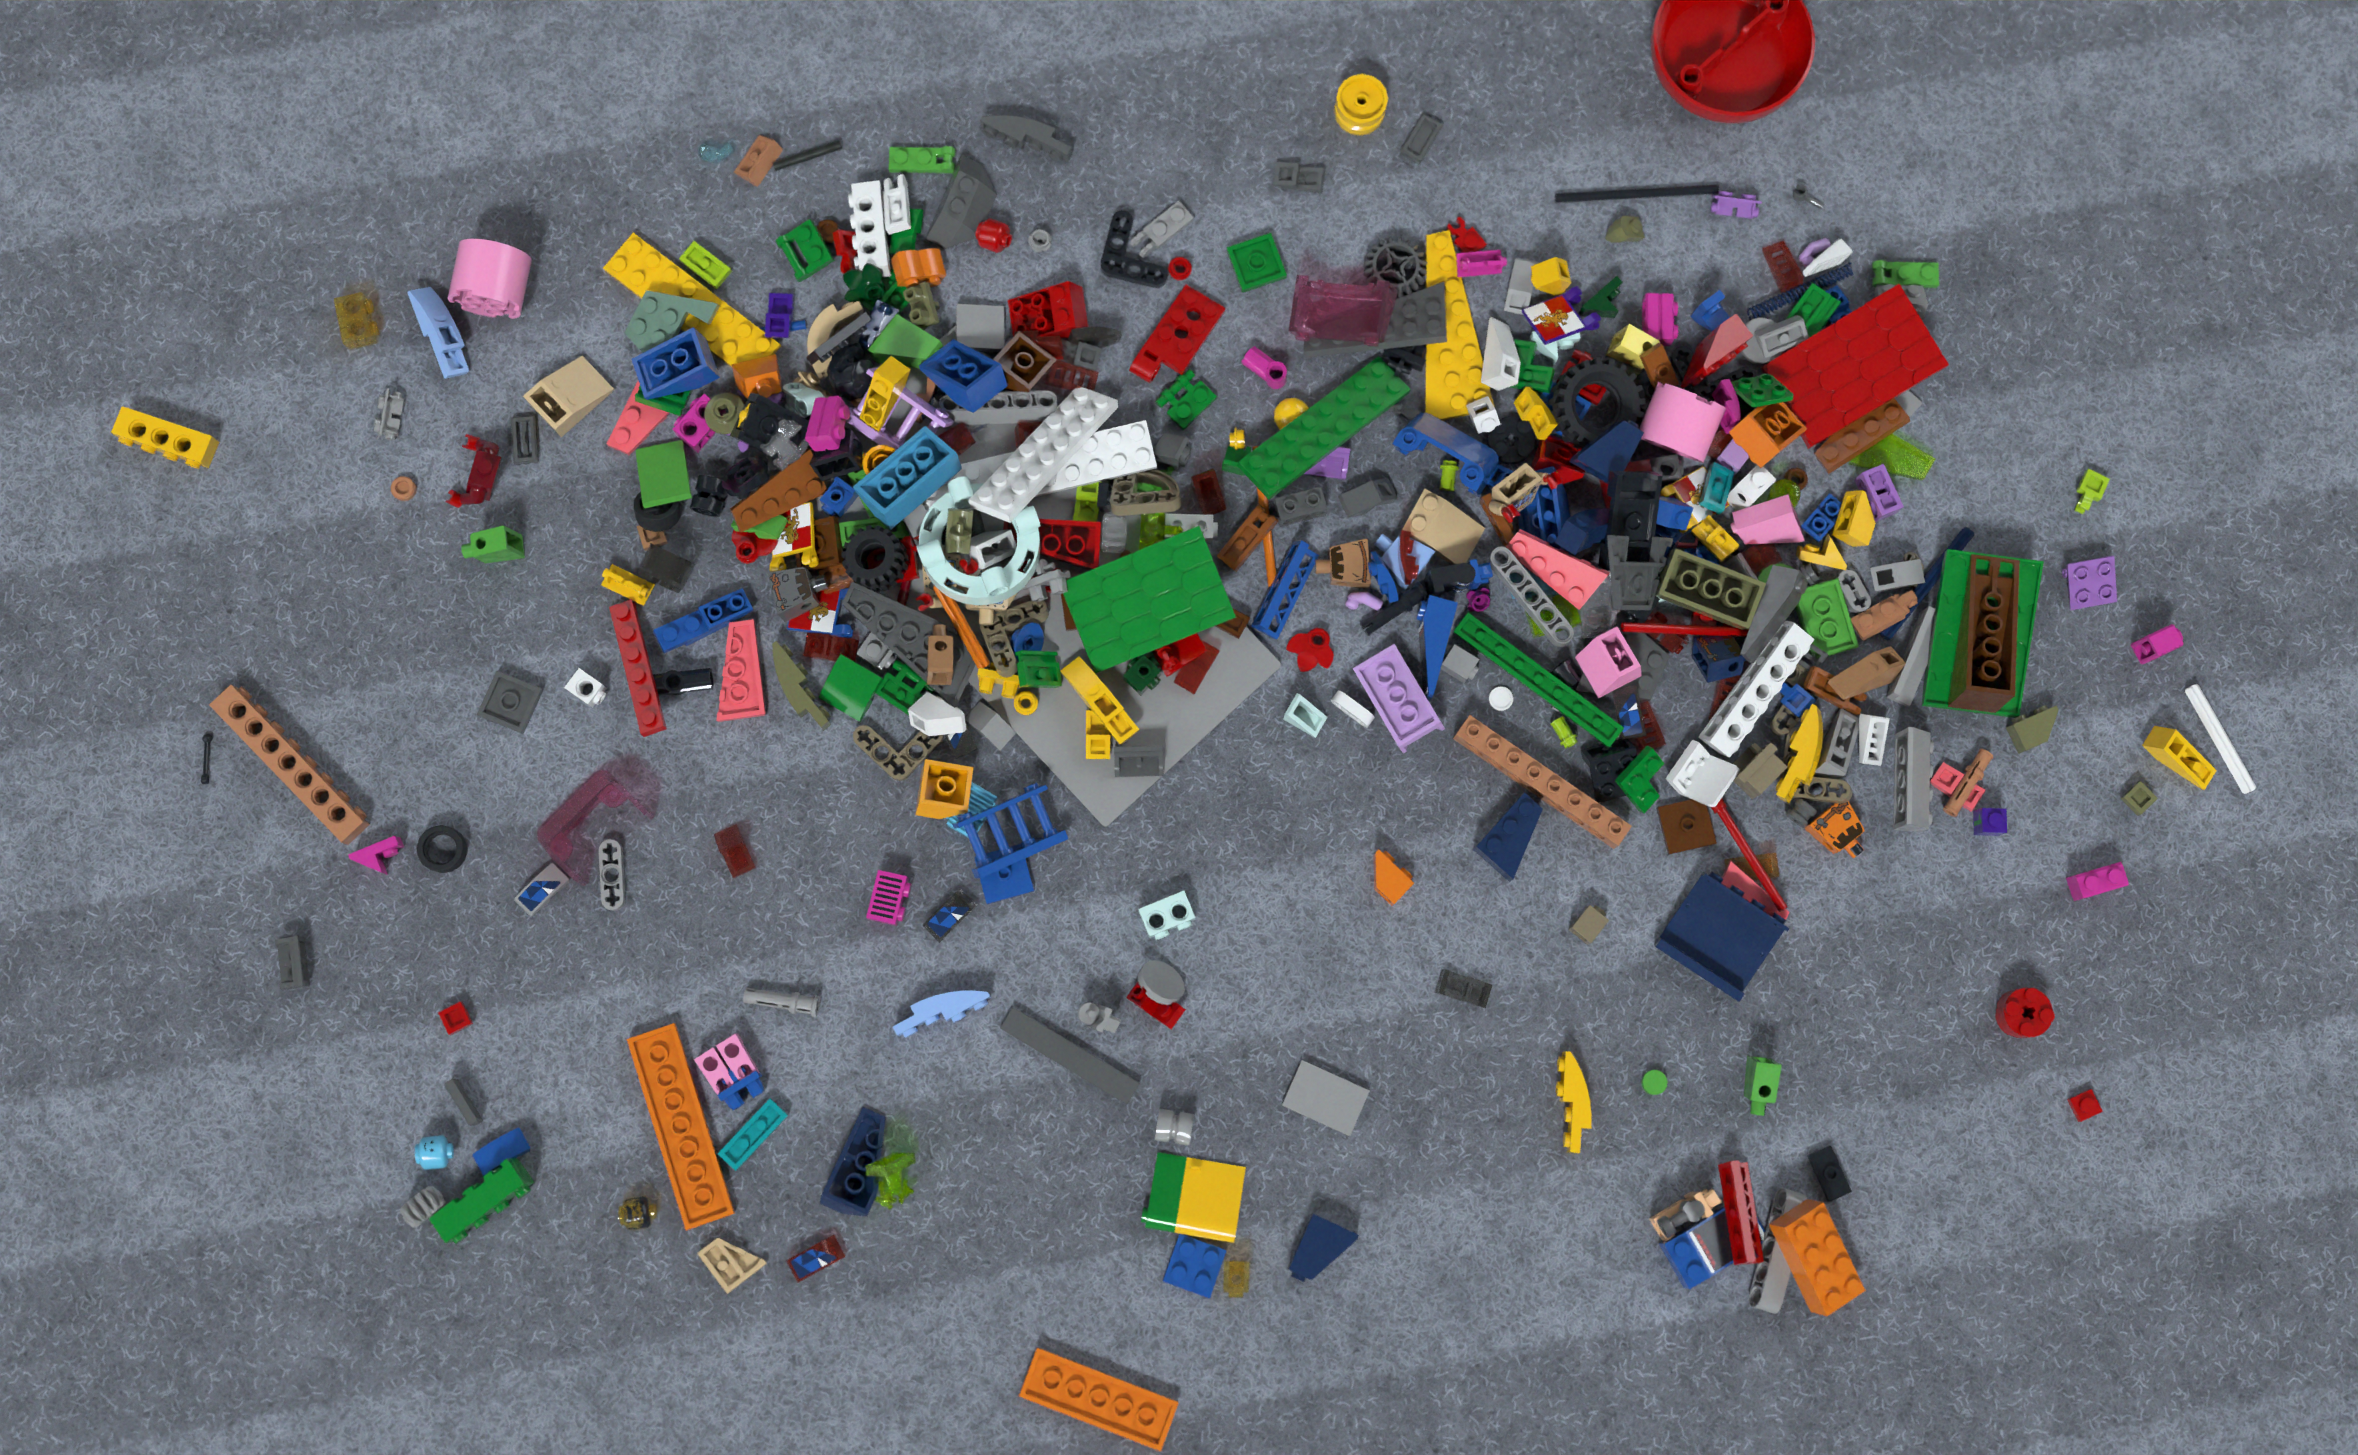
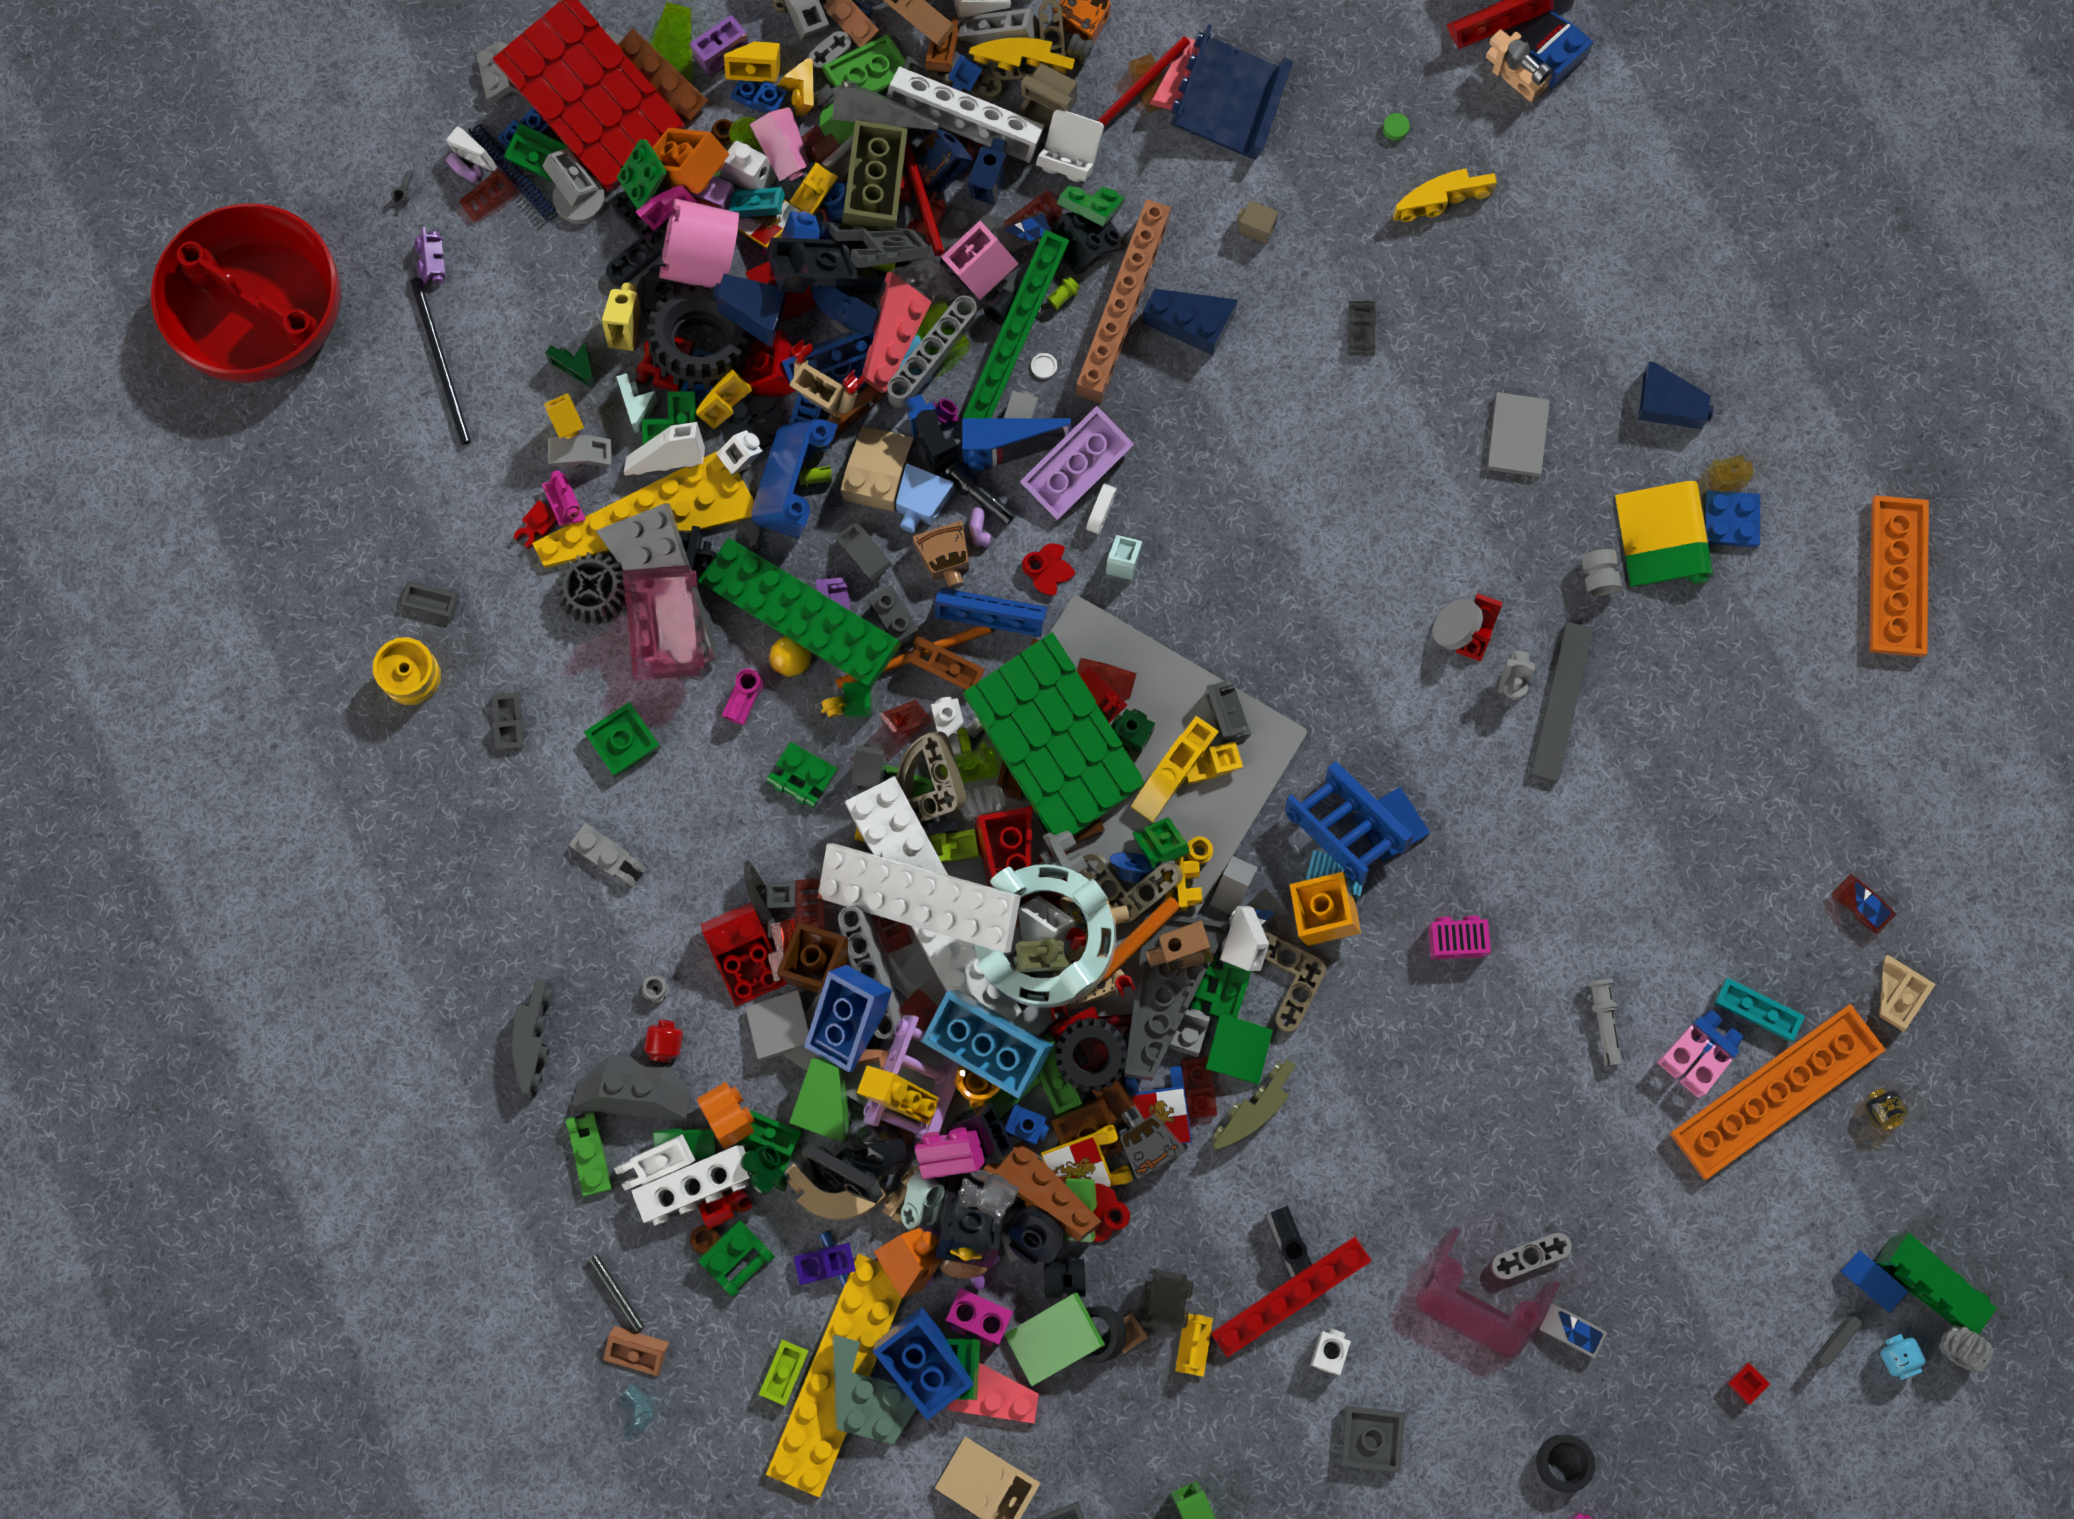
camera: 100 degrees left, 5 degrees down
blue slope [653,588,753,653] -> none
olive piece [704,393,745,434] -> none
clear red slope [714,824,756,878] -> none
coral wing [716,619,766,722] -> none
dark blue wedge [819,1107,886,1217] -> none
dark blue hinge [858,299,899,350] -> none
clear neon green piece [866,1152,916,1210] -> none
light blue slope [893,991,991,1038] -> none
olive hips [903,282,940,330] -> none
slope [922,889,977,943] -> none
black beam [1101,210,1167,288] -> none
red hinge [1129,284,1226,383] -> none
light aqua brick [1138,891,1195,940] -> none
red plate [1168,257,1192,281] -> none
blue slope [1368,551,1399,603] -> none
orange slope [1373,849,1414,906] -> none
clear red slope [1398,530,1419,585] -> none
flag [1522,286,1601,345] -> none
olive plate [1605,216,1645,243] -> none
dark orange plate [1639,343,1679,391] -> none
dark pink brick [1642,293,1678,346] -> none
dark grey brick [1649,454,1684,485] -> none
reddish brown plate [1656,799,1717,855] -> none
red slope [1681,314,1753,389] -> none
blue slope [1691,290,1730,331] -> none
bright green torso [1744,1056,1782,1116] -> none
bright green plate [1872,260,1939,288] -> none
none -> dark blue torso [967,138,1008,205]

